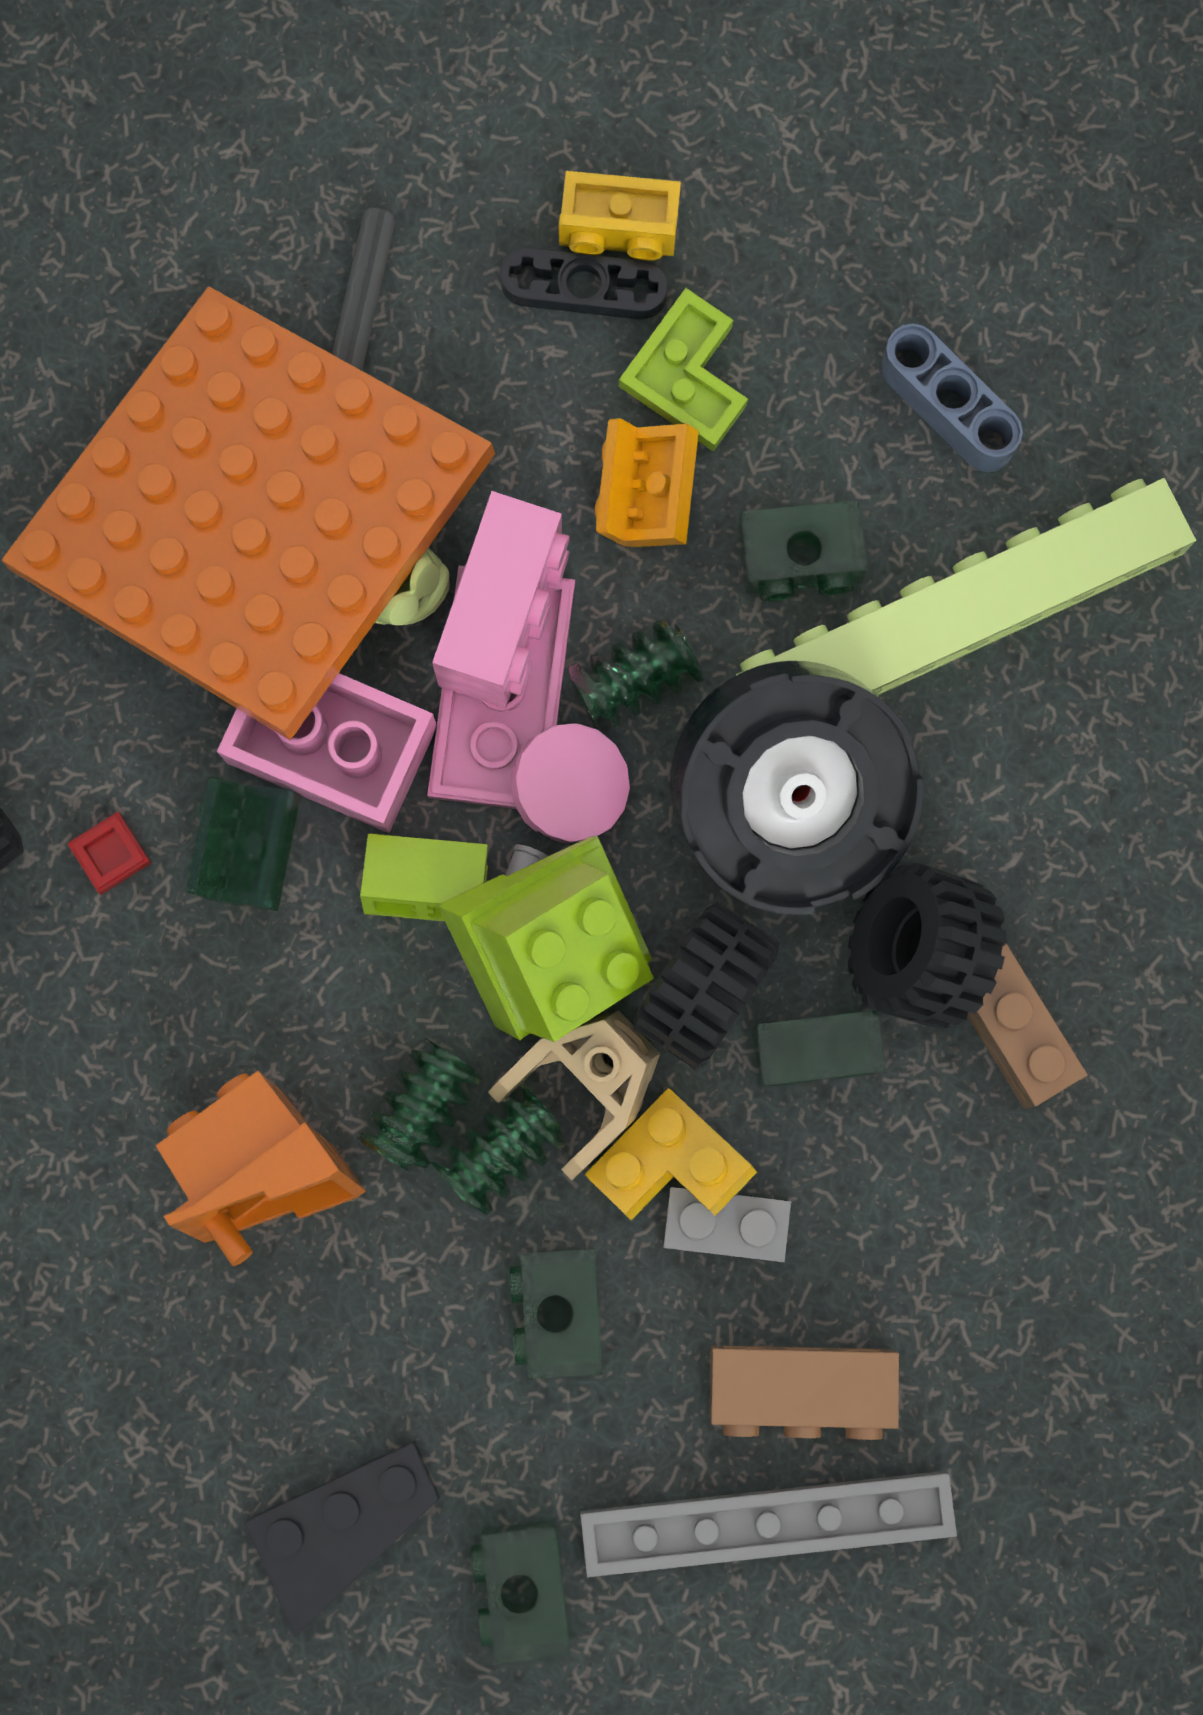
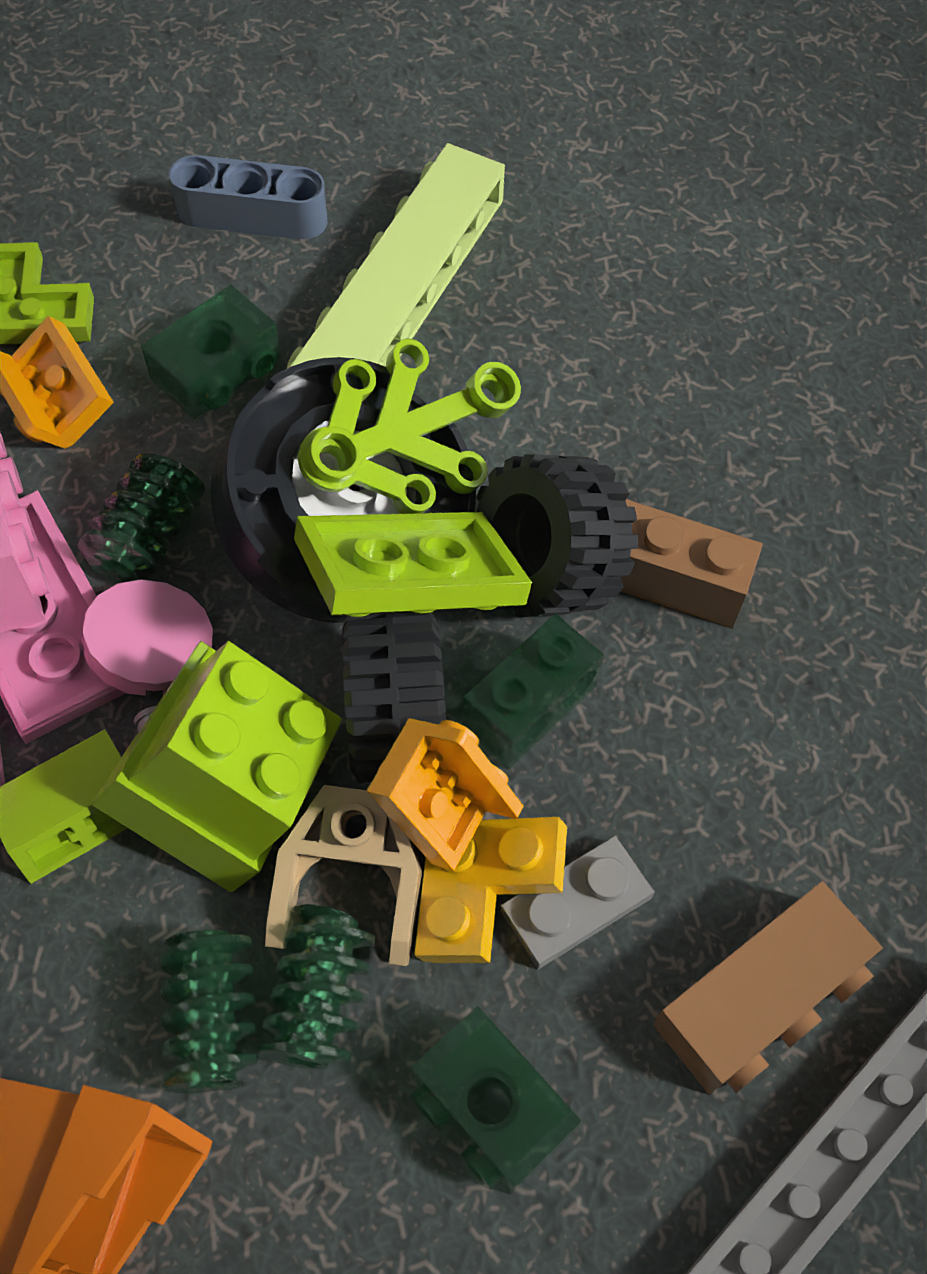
camera: 40 degrees left, 20 degrees down
none -> lime plate [294,512,532,617]
none -> lime plant [298,338,521,514]
none -> light orange bracket [367,718,524,871]

